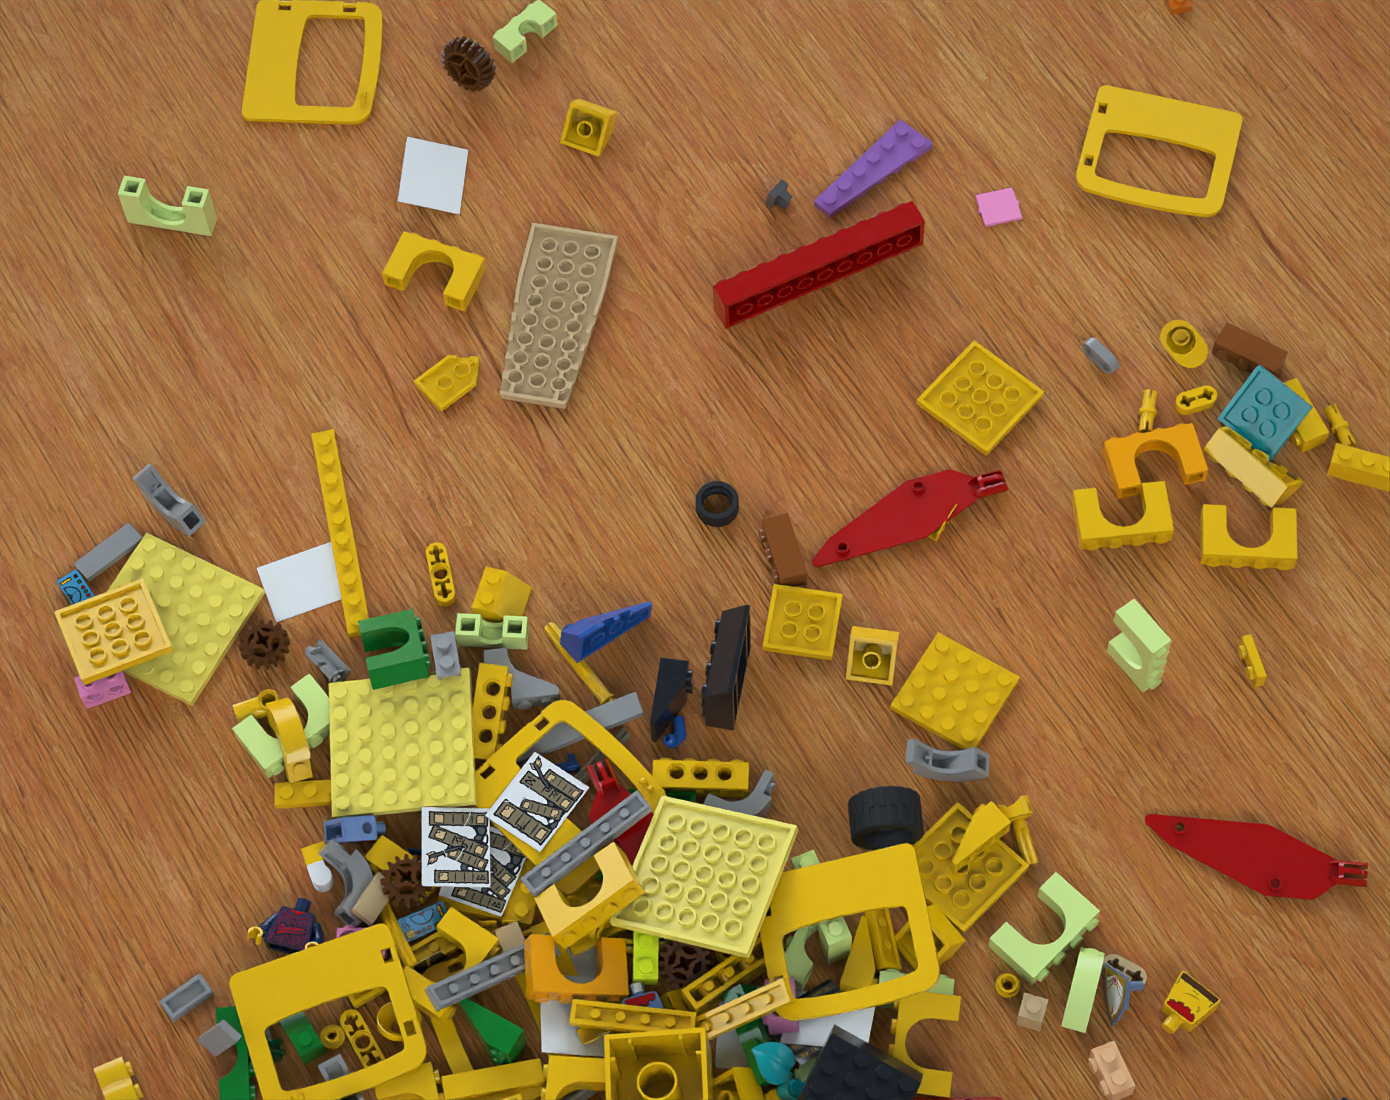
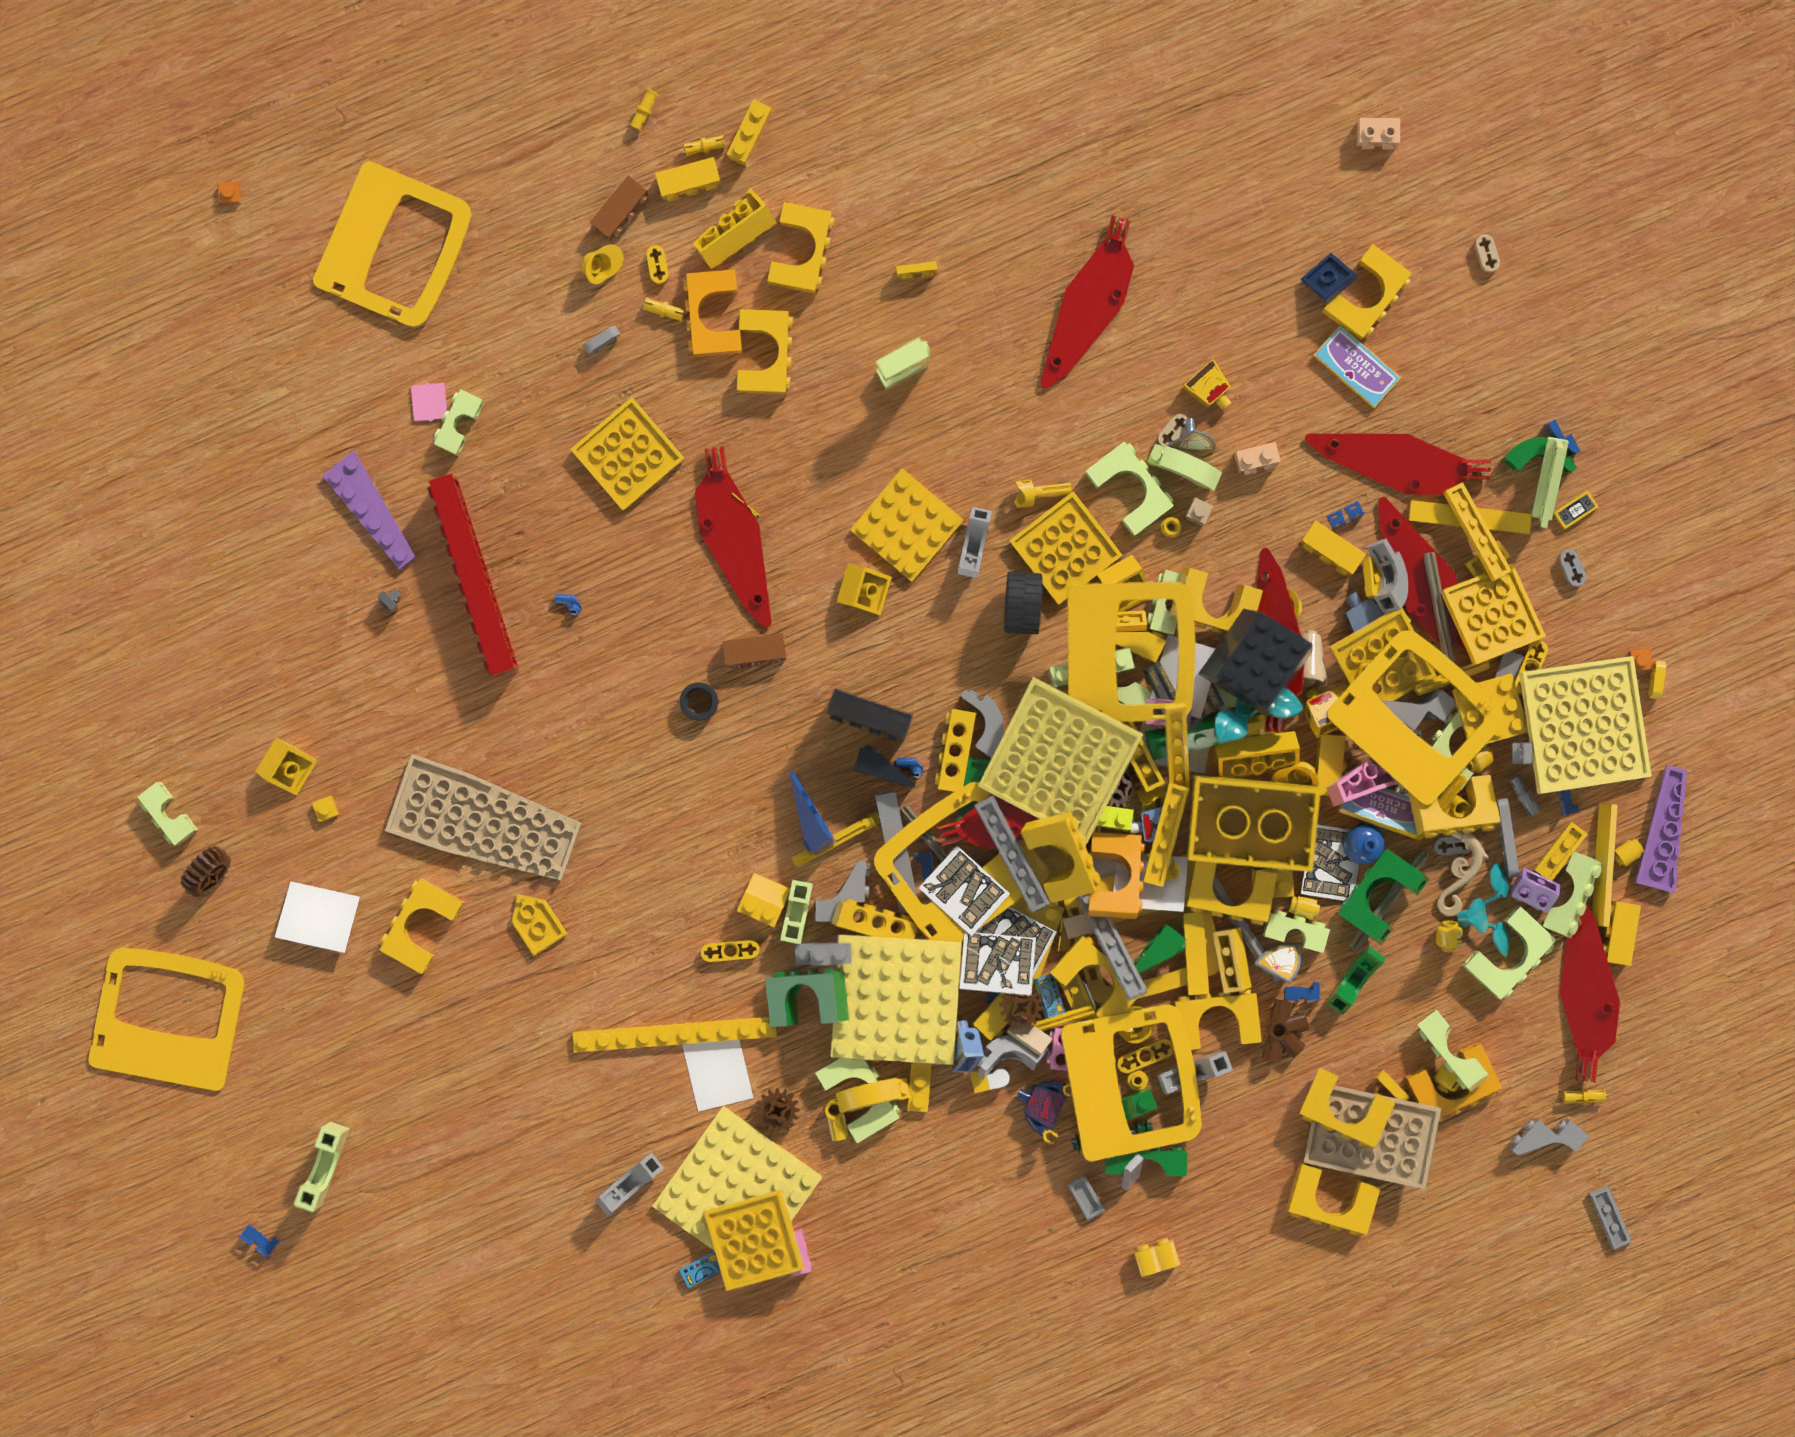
camera: 90 degrees left, 25 degrees up
light grey tile [74,523,142,582] -> none
light grey hinge [305,639,351,683] -> none
yellow plate [762,584,843,661] -> none
yellow slope [951,801,1011,874] -> none
teal plate [1217,365,1313,461] -> none
none -> blue piece [238,1225,279,1257]
none -> yellow plate [312,796,339,822]
none -> yellowish green arch [433,389,485,457]
none -> blue arm [555,593,582,616]
none -> yellow pin [630,89,659,131]

